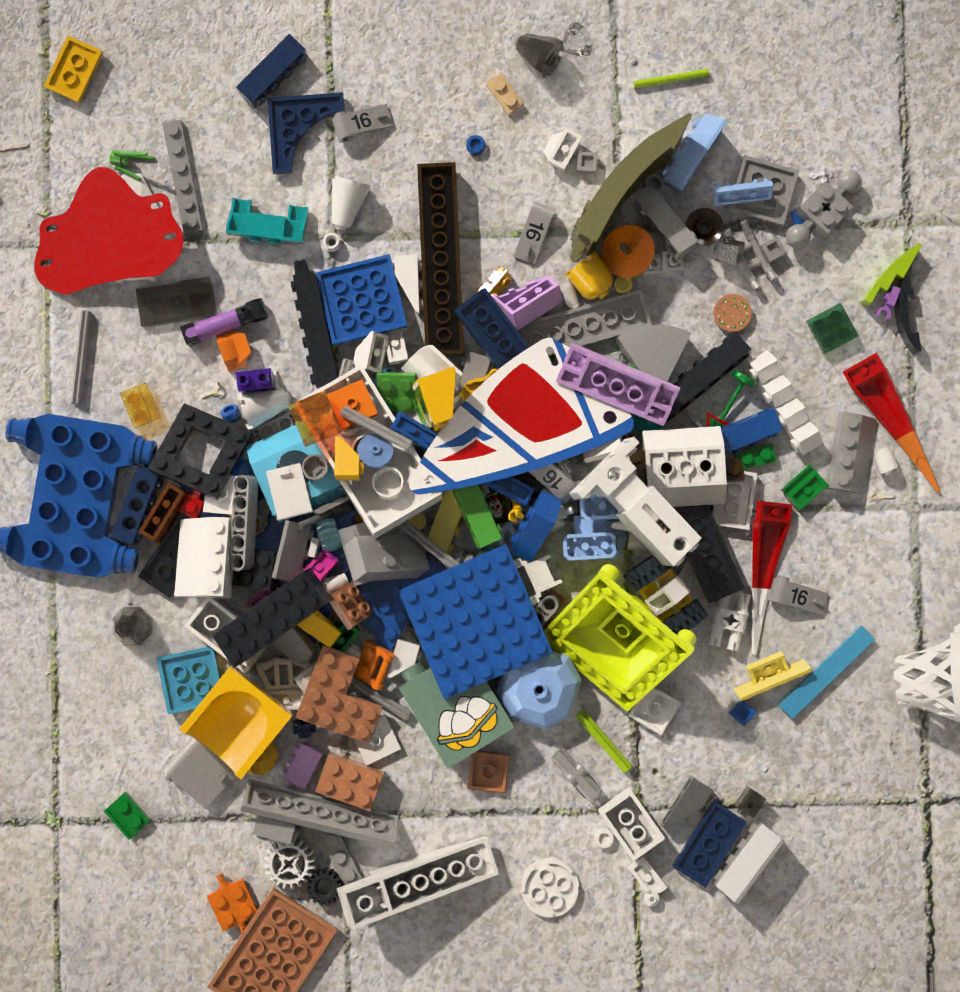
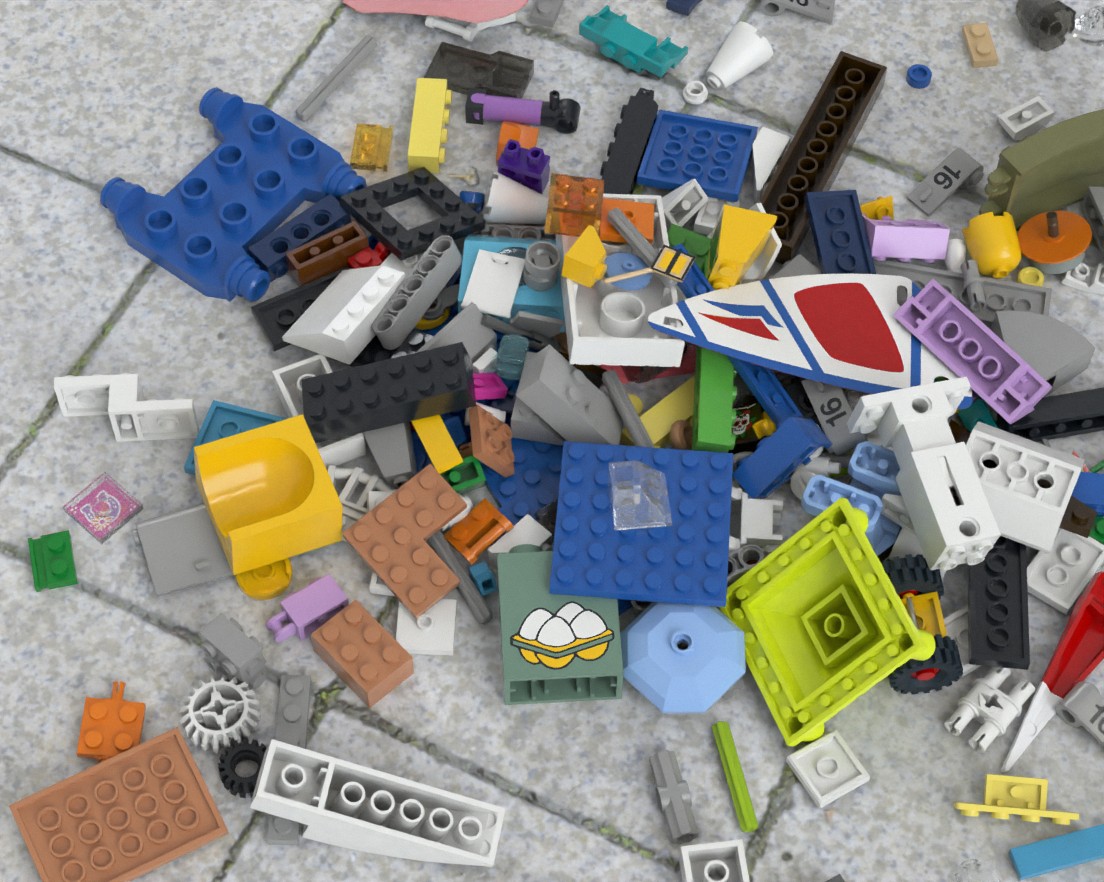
camera: 25 degrees right, 30 degrees down
clear smoke cone [112,606,153,645] -> none
light grey plate [241,779,398,848] -> none
dark blue gear [292,719,316,739] -> none
nougat tile [467,750,510,794] -> none
white slope [645,576,690,616] -> none
blue tile [729,700,756,726] -> none
none -> white bracket [54,373,199,442]
none -> clear tile [63,472,144,545]
none -> light yellow brick [408,78,452,173]
none -> dark azure piece [469,561,498,596]
none -> piece [603,245,696,284]
none -> clear slope [608,460,672,531]
none -> medium nougat piece [670,420,693,450]
none -> light grey pin [960,260,987,311]

